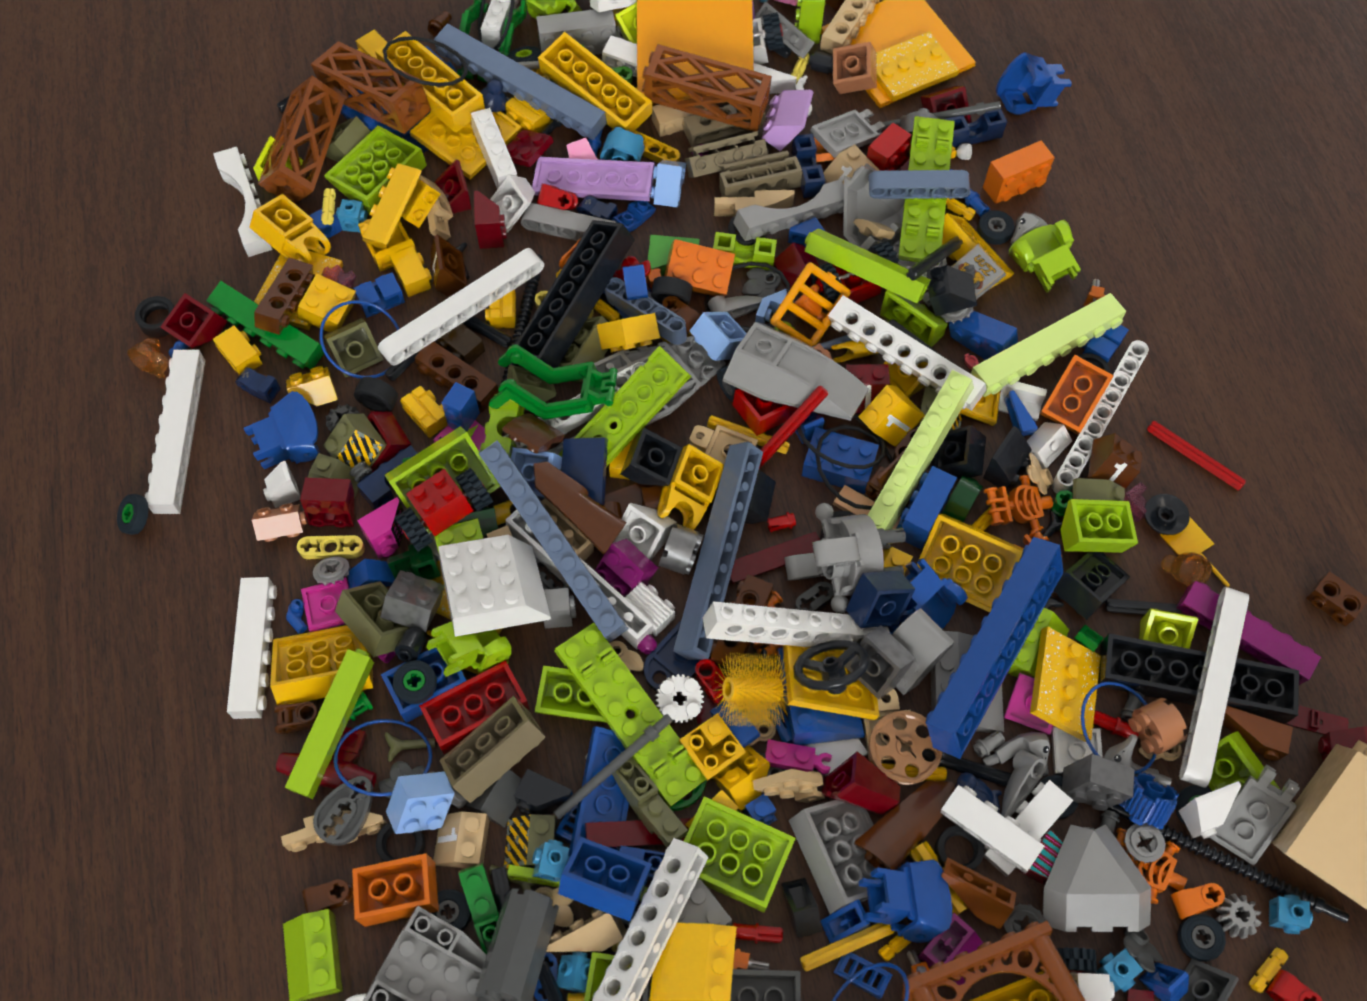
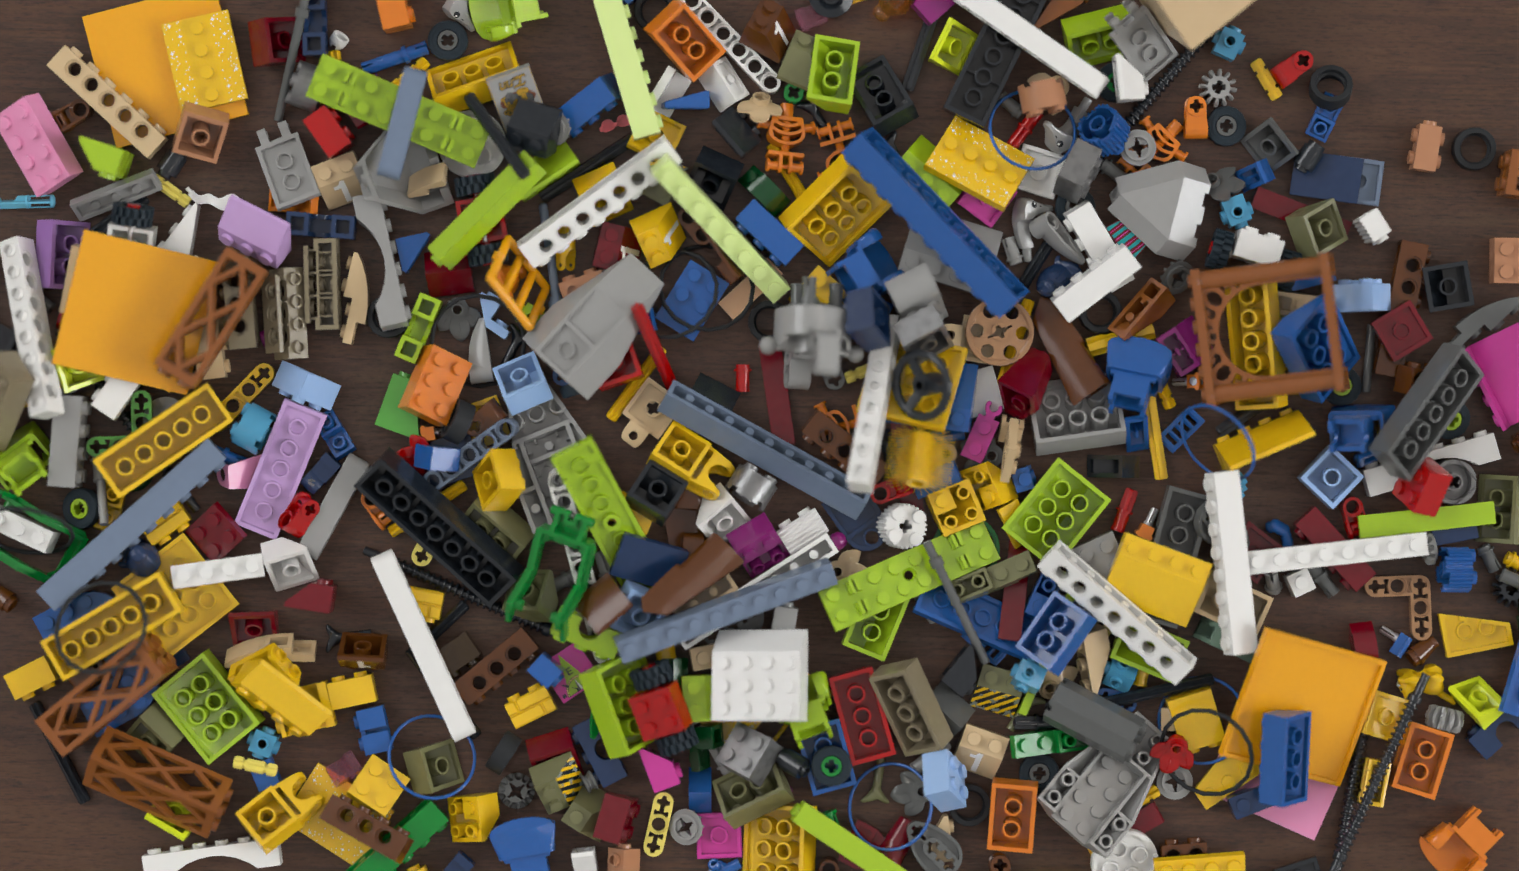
camera: 75 degrees left, 25 degrees up
green tile [1074,625,1104,652] -> none

